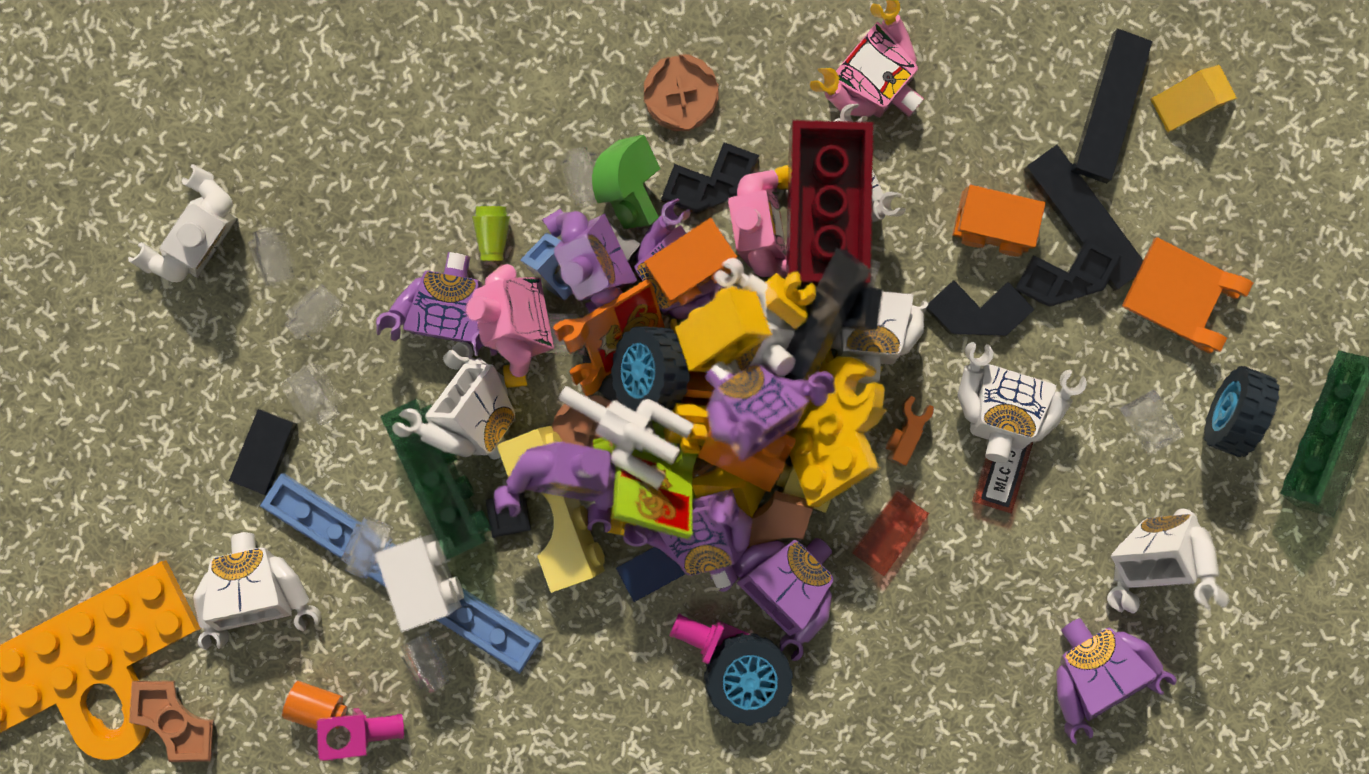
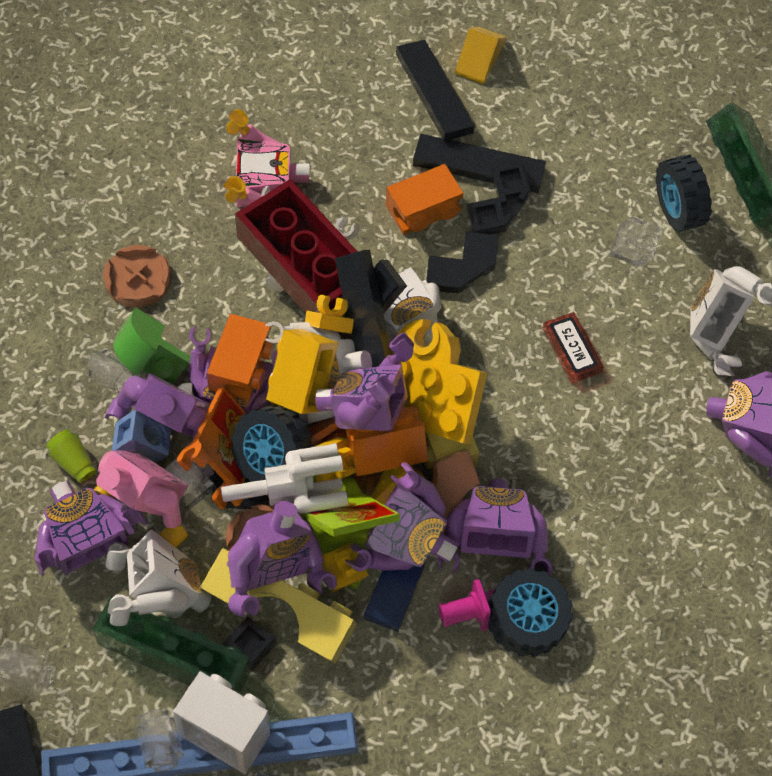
camera: 45 degrees left, 25 degrees down
black tile [661,142,759,215] -> none
bright pink torso [728,165,788,278] -> none
clear red tile [851,491,929,576] -> none
dark orange plate [885,396,934,466] -> none
white torso [958,342,1087,463] -> none
orange flag [1121,237,1254,354] -> none

